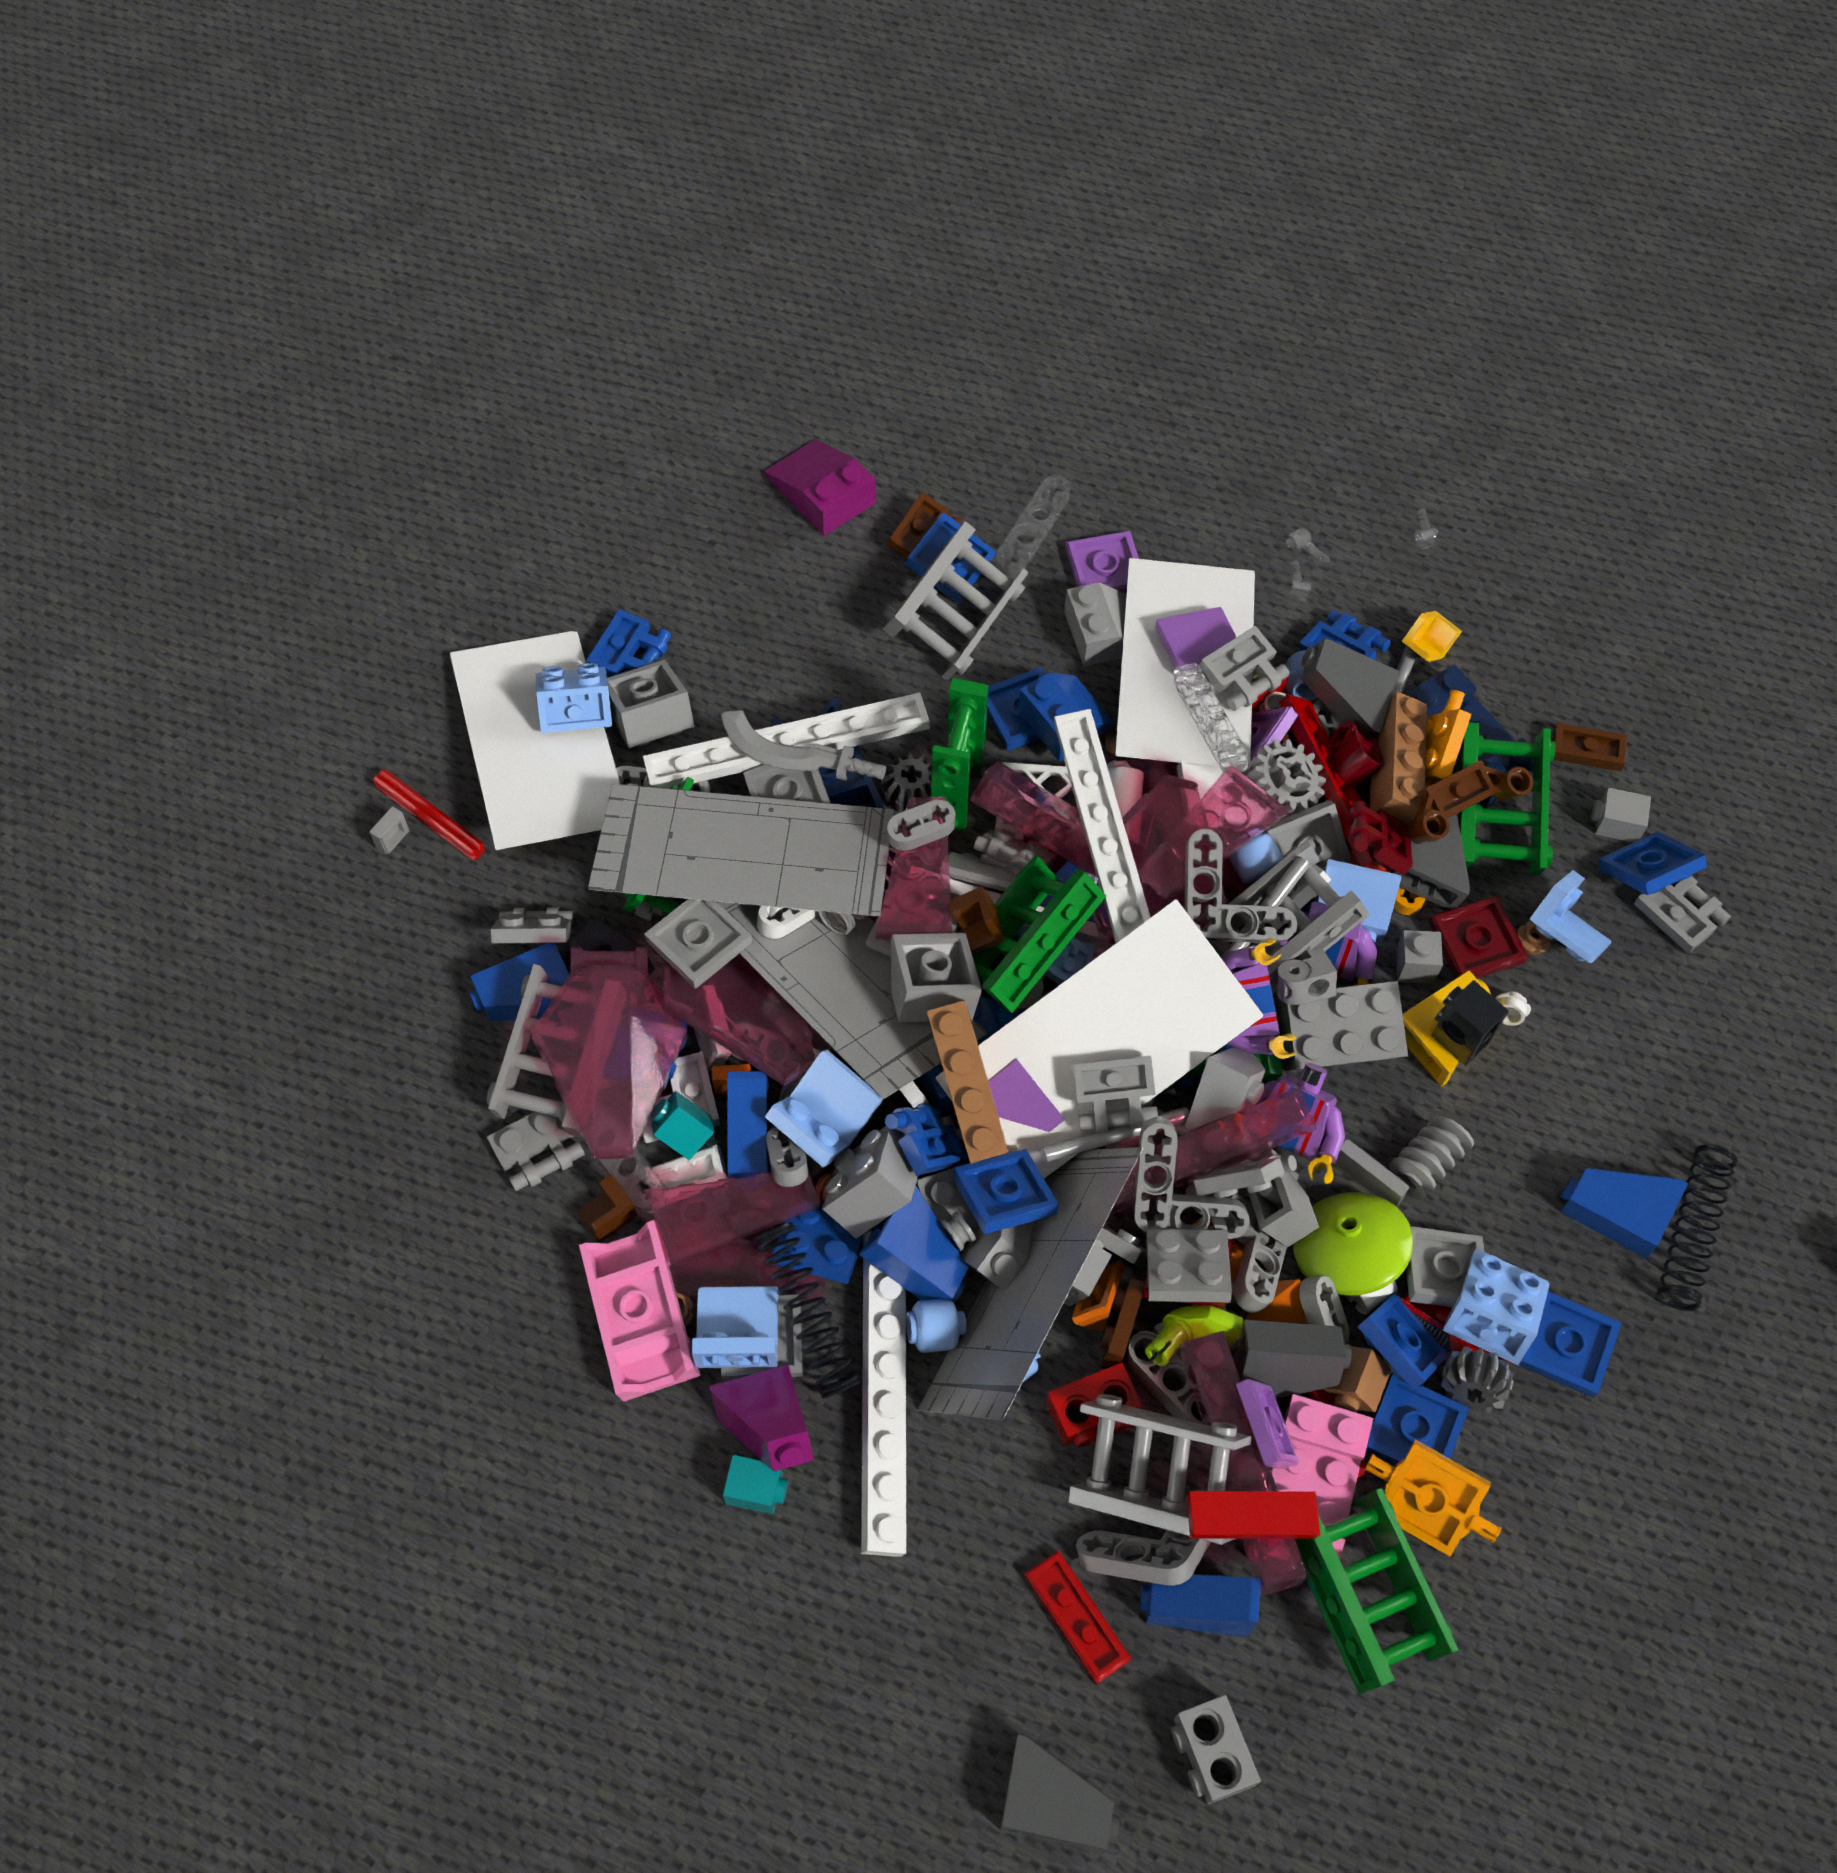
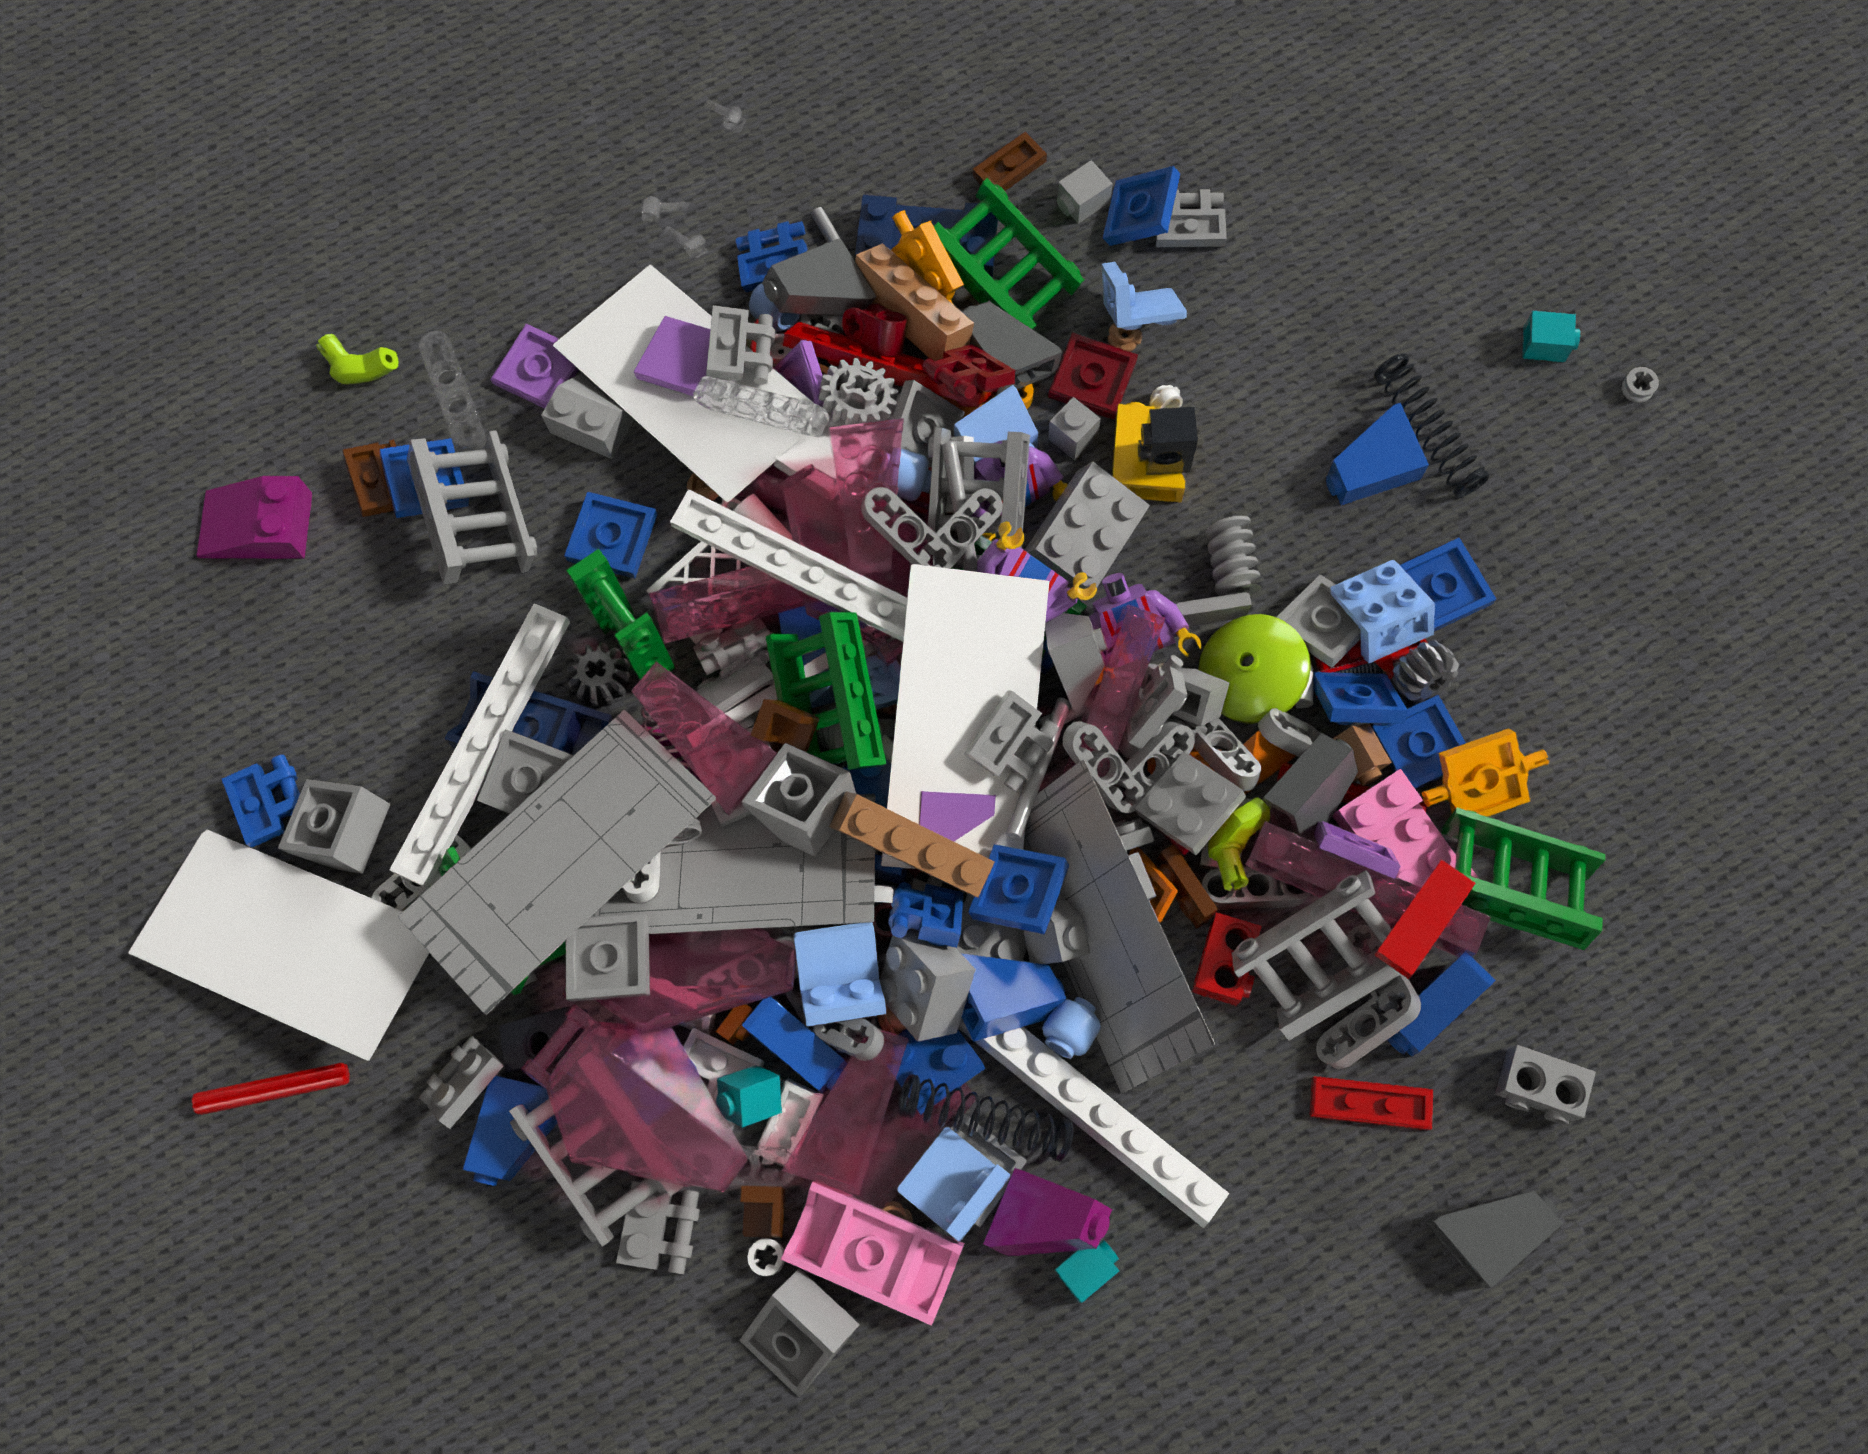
camera: 45 degrees left, 10 degrees up
light grey tile [369,806,409,854] -> none
light blue bracket [536,663,612,733] -> none
light grey sword [721,710,886,781] -> none
light grey beam [887,799,955,851] -> none
light grey bush [940,1211,976,1252] -> none
blue slope [1018,672,1116,761] -> none
light grey leg [1277,947,1337,1005] -> none
yellow panel [1402,611,1462,662] -> none
reddish brown plate [1408,760,1533,844] -> none
none -> lime arm [316,334,399,385]
none -> light grey slope [739,1268,860,1397]
none -> white bush [747,1238,785,1276]

